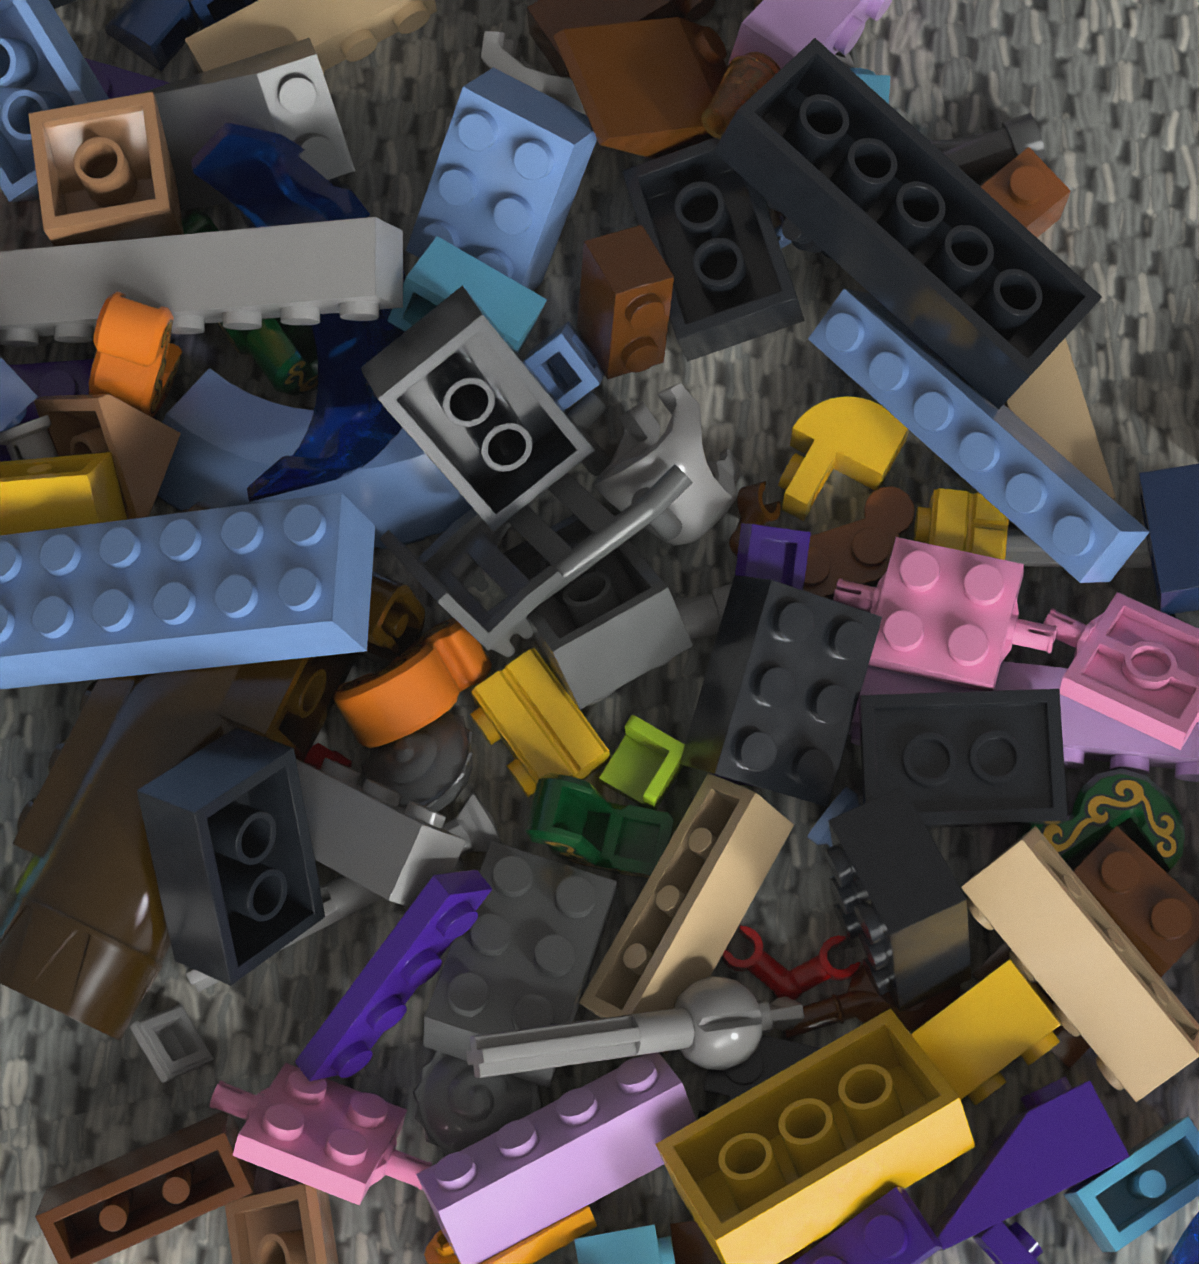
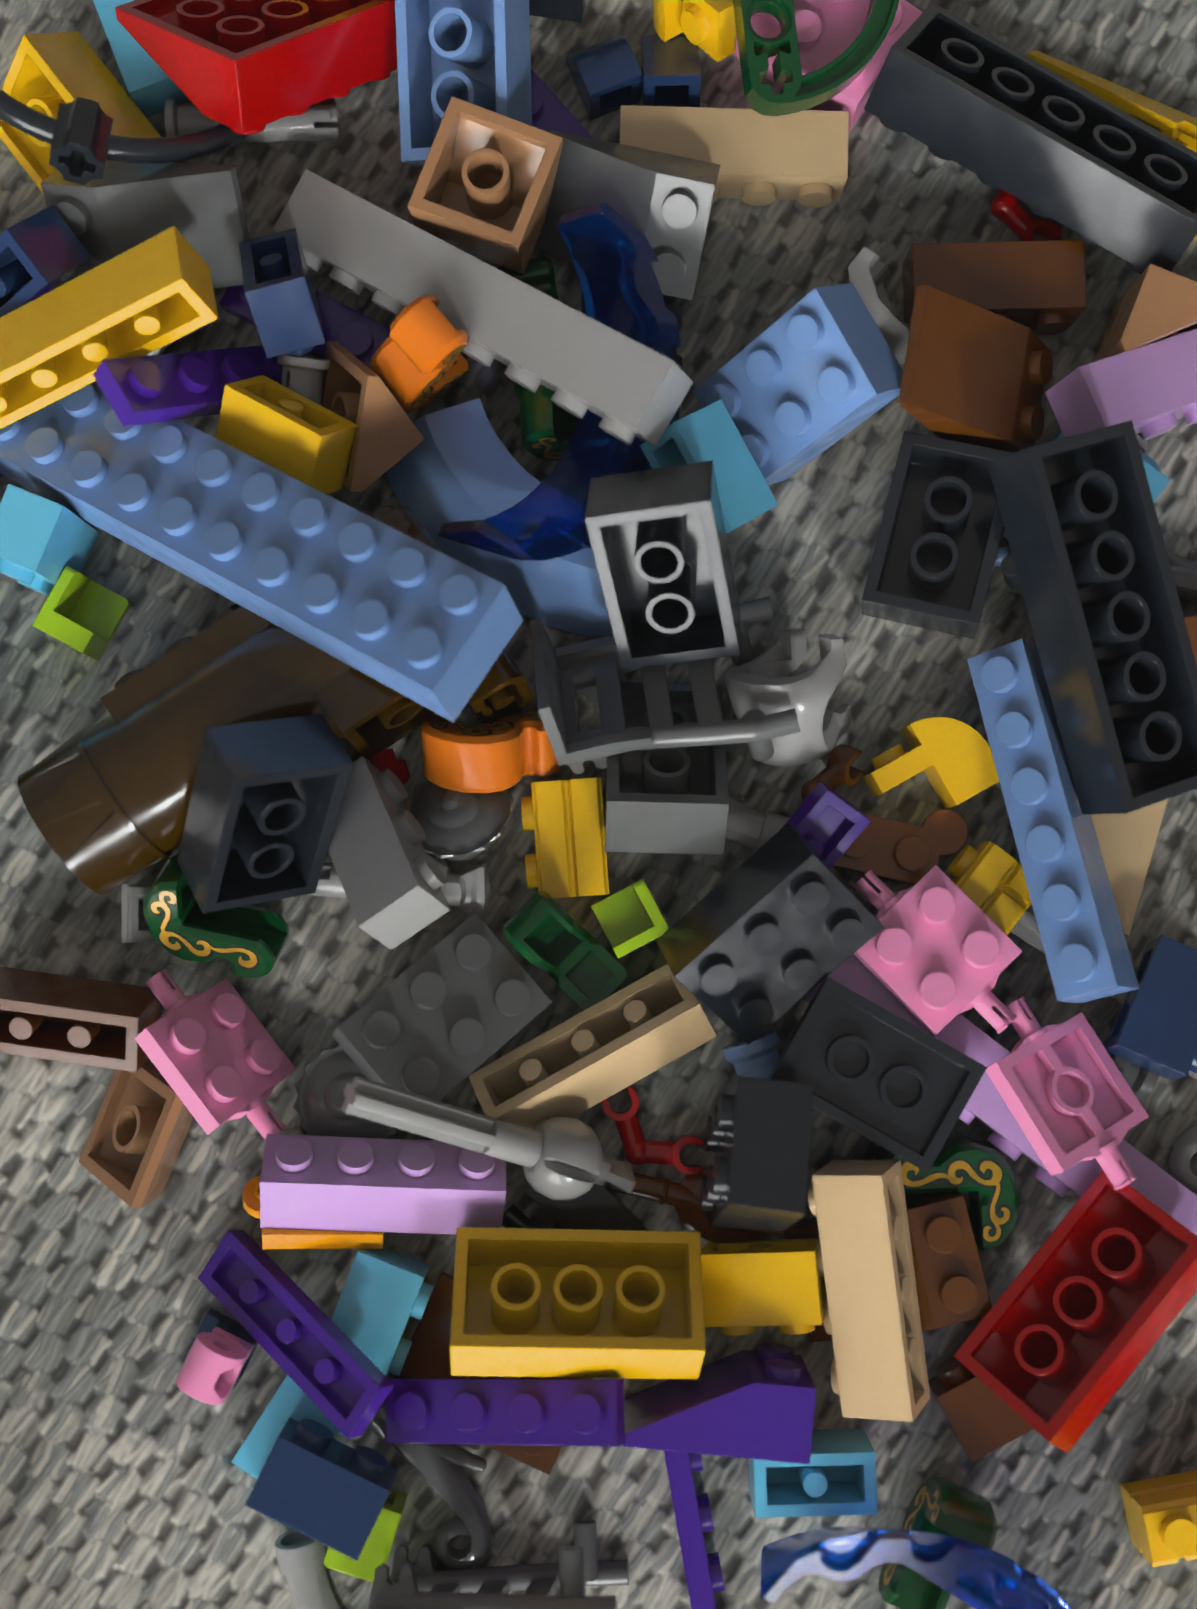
camera: 25 degrees right, 10 degrees up
dark purple plate [295,869,492,1082] -> none
medium blue brick [524,321,605,410] -> none
reddish brown brick [577,225,674,380] -> none
clear orange cone [702,52,781,139] -> none
none -> dark green animal [144,852,290,978]

